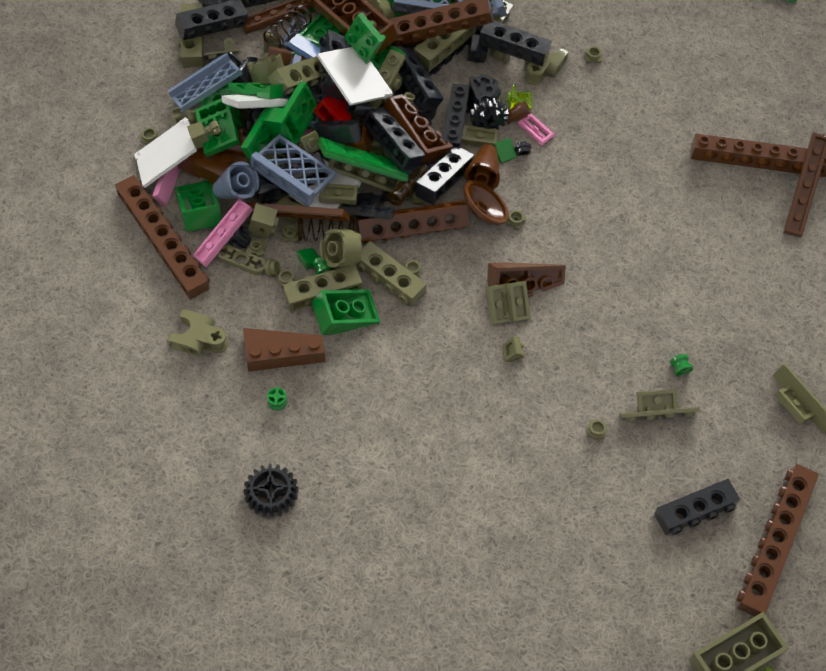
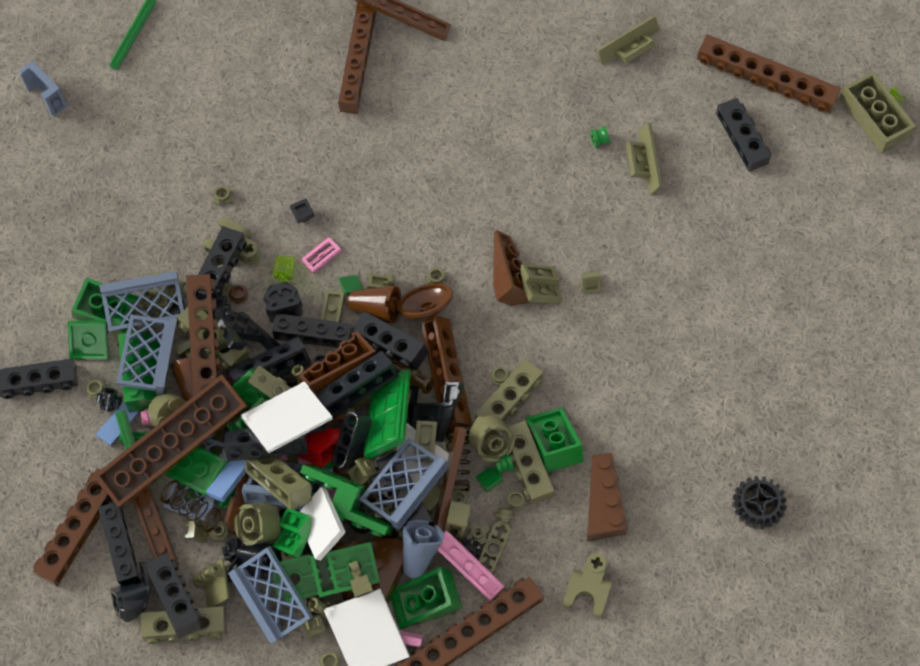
camera: 85 degrees left, 5 degrees up
green slope [257,84,283,99] -> none
green wheel [267,387,287,411] -> none
green plate [344,13,386,64] -> none
black gear [470,98,509,130] -> none
reddish brown cone [507,101,531,124] -> none
black plate [514,141,532,156] -> none
olive plate [587,420,607,439] -> none
none -> black wing [214,309,280,351]
none -> reddish brown plate [229,285,248,303]
none -> black tile [290,198,315,223]
none -> olive bracket [367,269,396,289]

